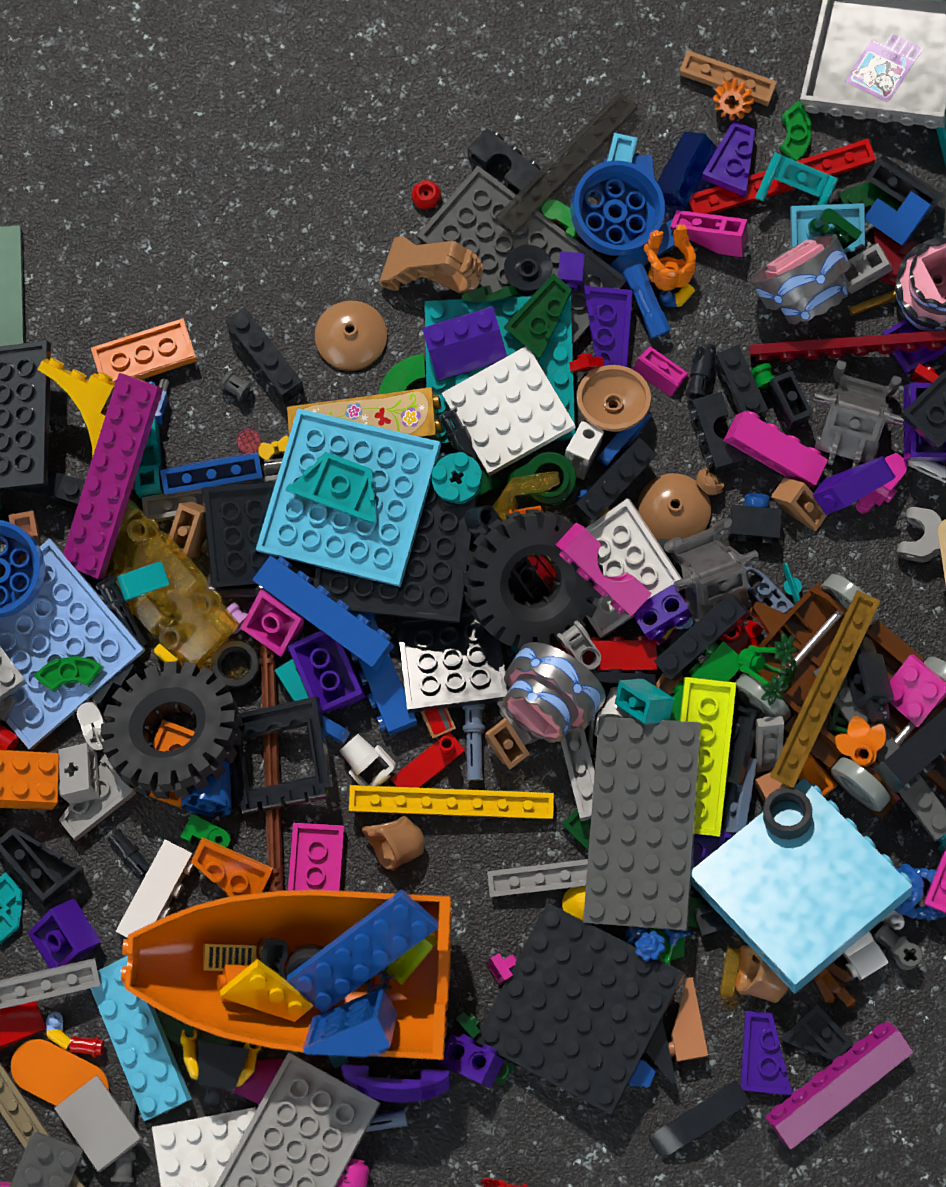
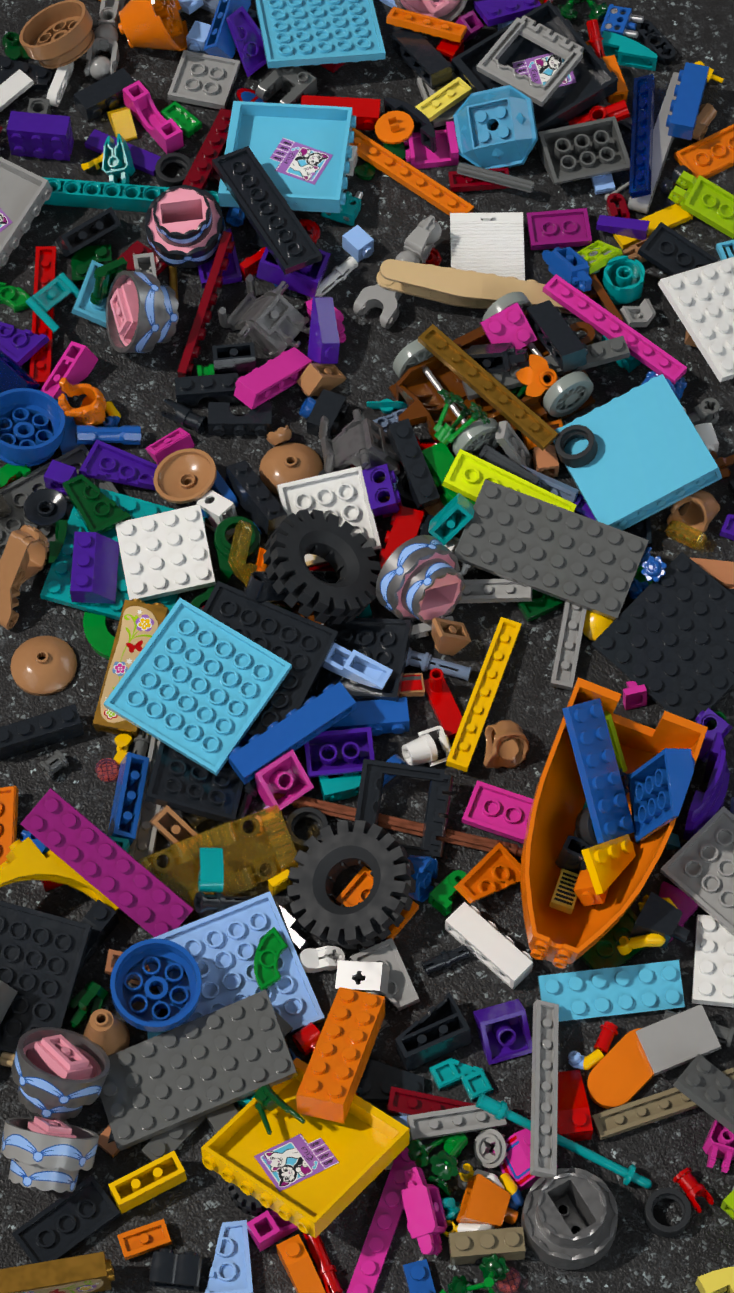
camera: 75 degrees left, 15 degrees down
teal wing [285,452,377,525] -> none
teal plate [432,452,483,504] -> none
black piece [437,407,476,460] -> none
dark pink arch [556,523,652,616] -> none
light grey piece [556,620,601,669] -> none
red plate [569,353,604,372] -> none
blue tile [864,191,932,246] -> none
none -> light blue slope [323,643,393,690]

